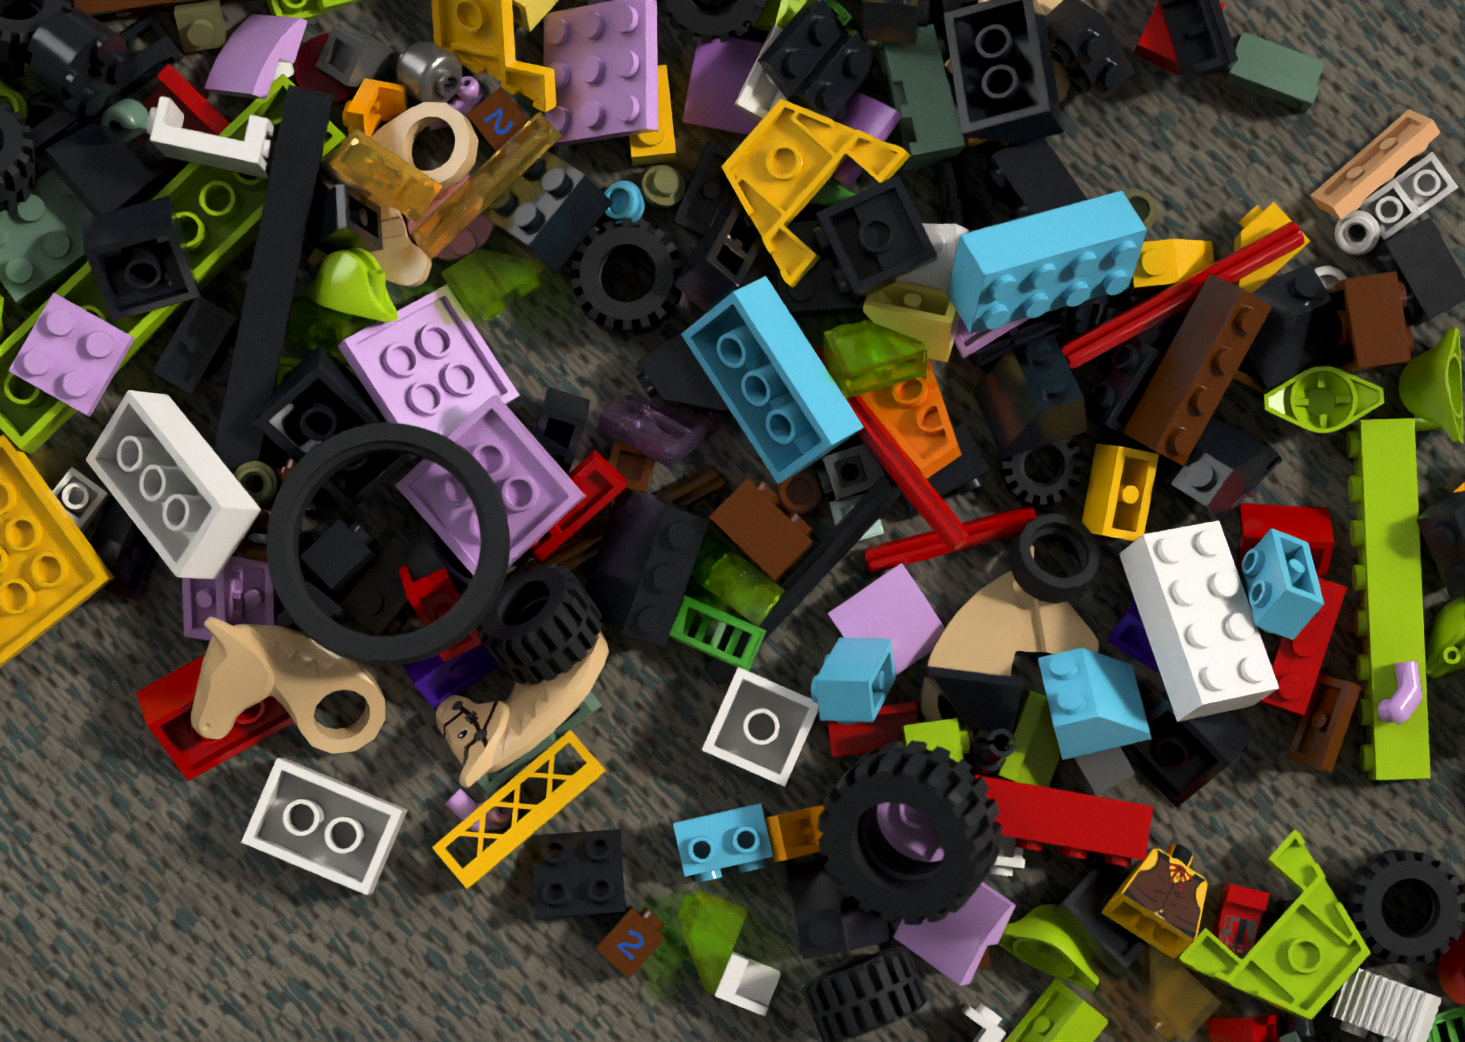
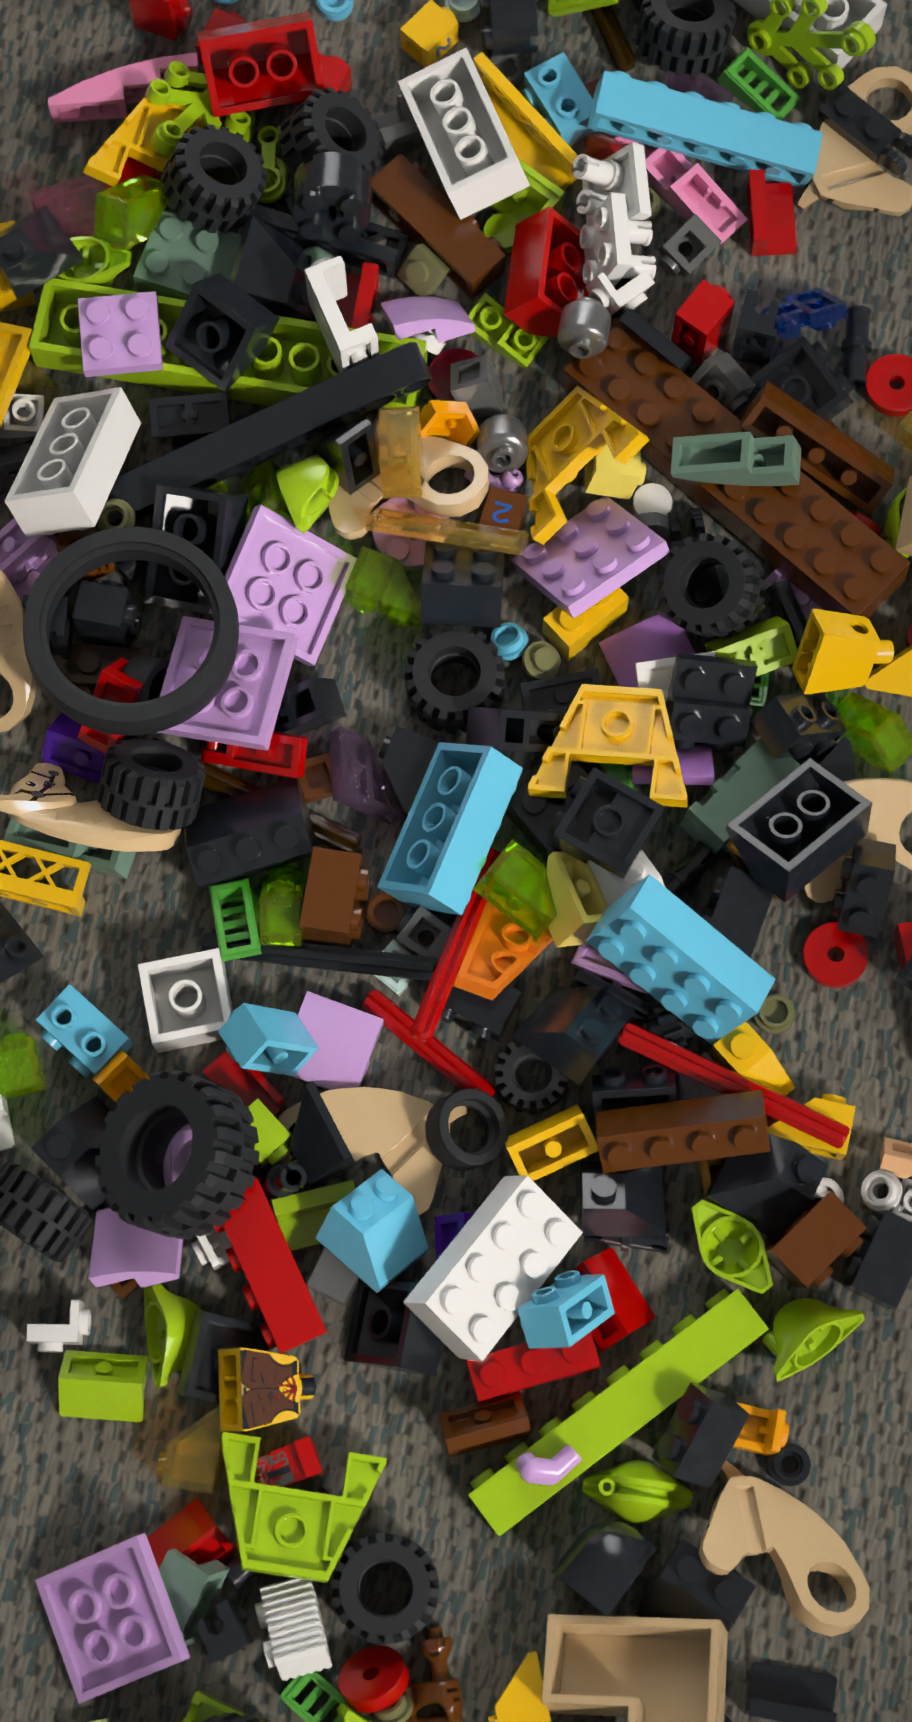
camera: 55 degrees right, 10 degrees down
none -> red piece [802,922,869,989]

